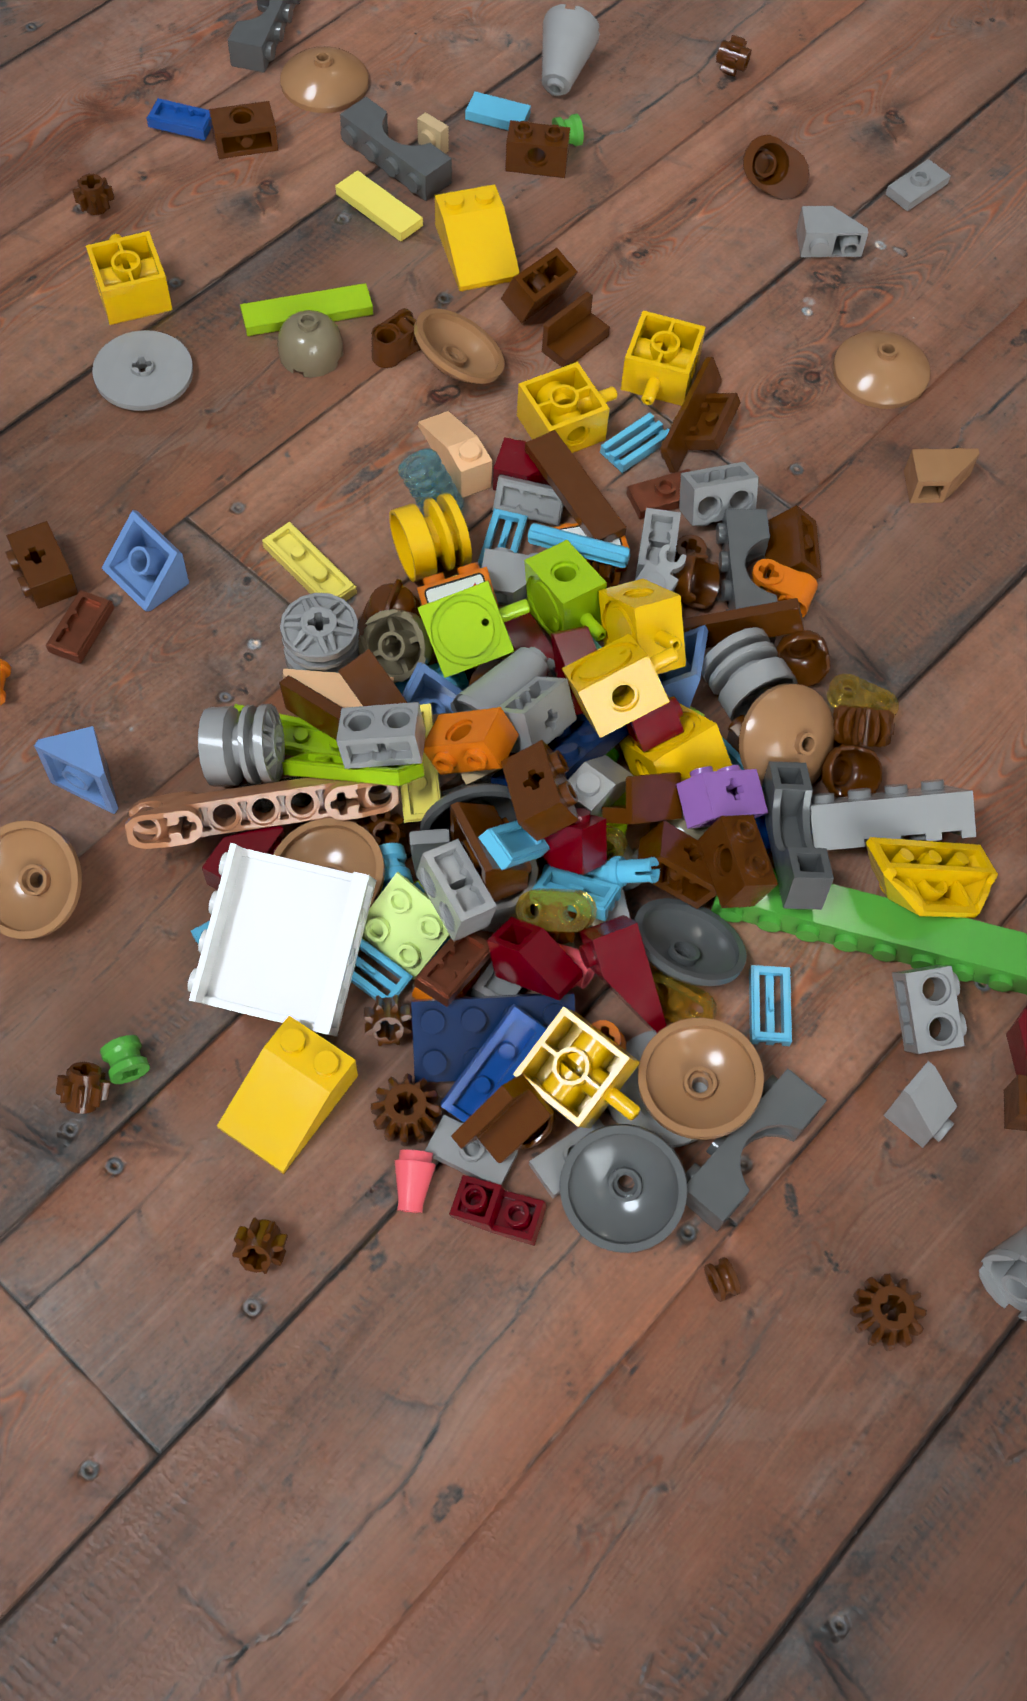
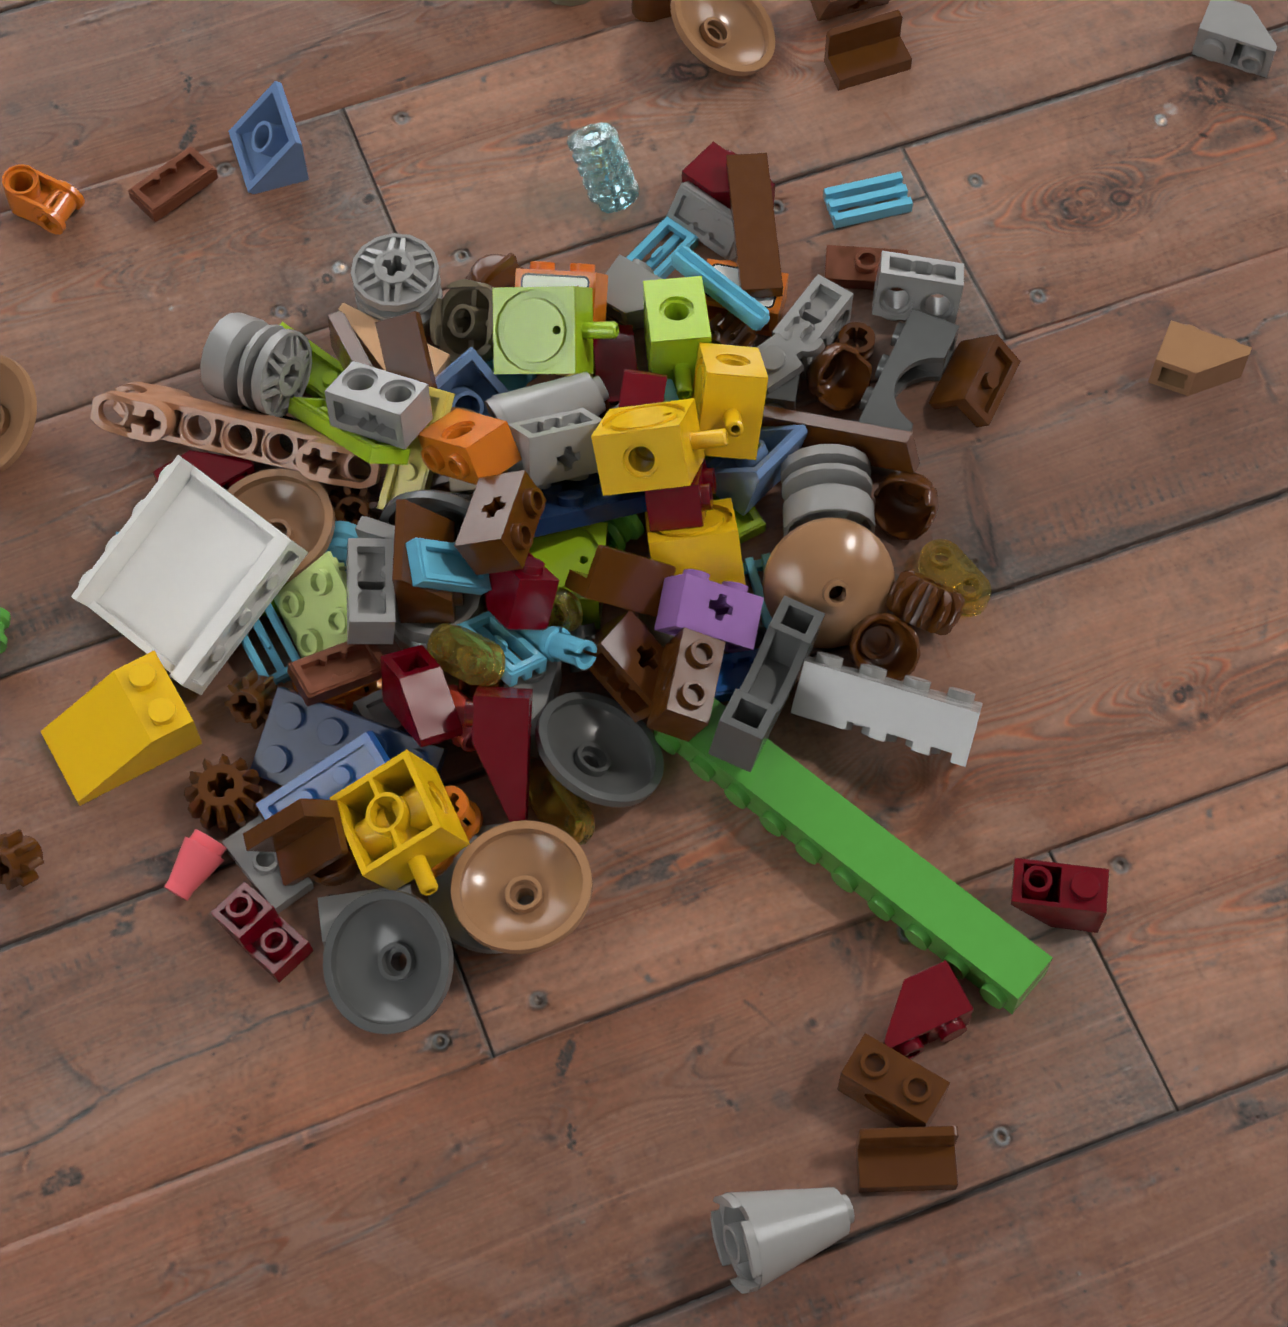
camera: 30 degrees right, 0 degrees up
reddish brown brick [5,521,78,609] -> none
medium blue slope [34,726,118,814] -> none
light yellow tile [262,522,357,601] -> none
yellow wheel [389,492,472,582] -> none
light nougat slope [418,411,492,498] -> none
yellow piece [517,362,618,453] -> none
light grey slope [567,755,634,817] -> none
yellow piece [621,310,706,406] -> none
reddish brown bracket [660,357,741,473] -> none
dark grey arch [686,1068,827,1232] -> none
reddish brown bush [704,1257,741,1302] -> none
medium azure tile [749,965,792,1046] -> none
orange piece [751,559,818,618] -> none
medium nougat dish [833,330,931,409] -> none
reddish brown gear [850,1274,927,1351] -> none
yellow wedge [866,837,998,918] -> none
light grey slope [884,1061,958,1148] -> none
light grey brick [892,965,967,1054] -> none

